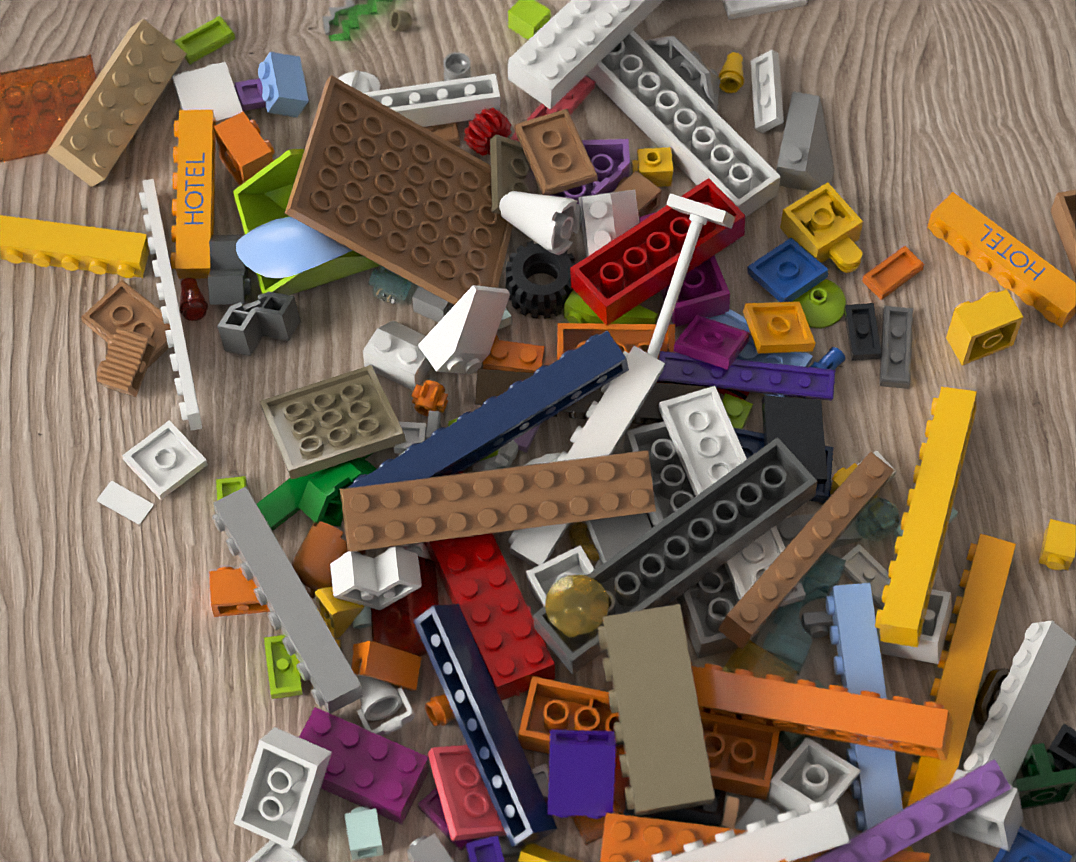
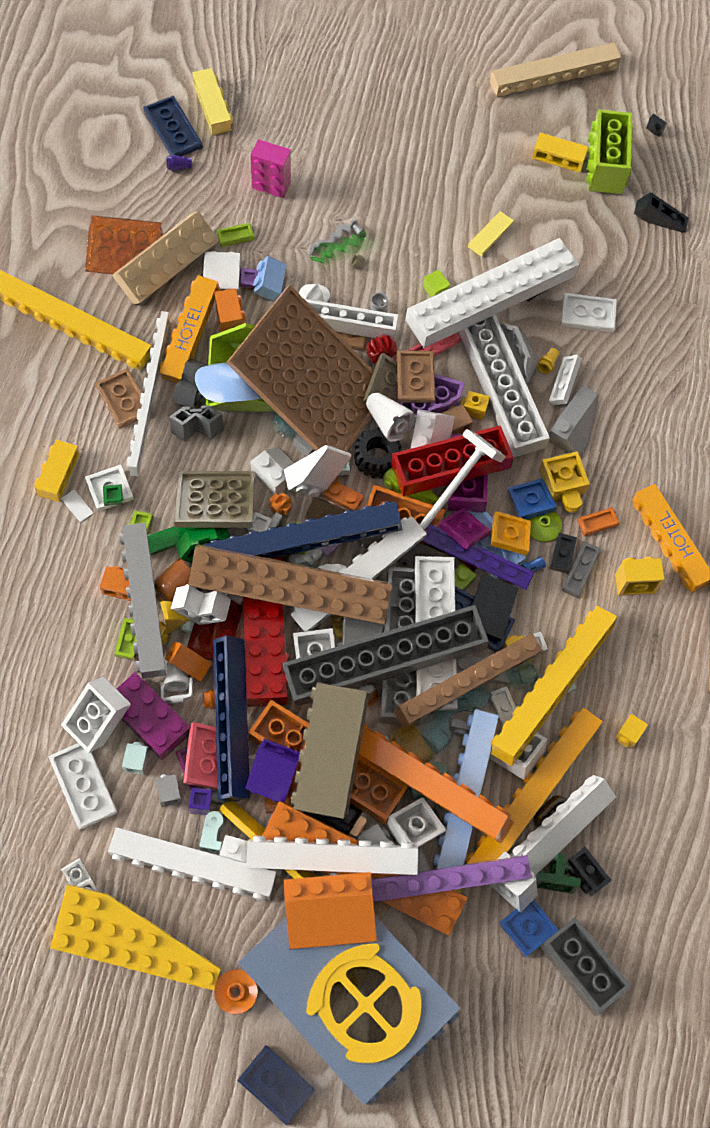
camera: 15 degrees right, 5 degrees up
medium nougat brick [97,327,157,397] -> none
clear red cone [179,278,208,321] -> none
clear yellow dish [545,575,609,637] -> none
none -> yellow brick [34,440,80,502]
none -> green tile [103,484,124,506]

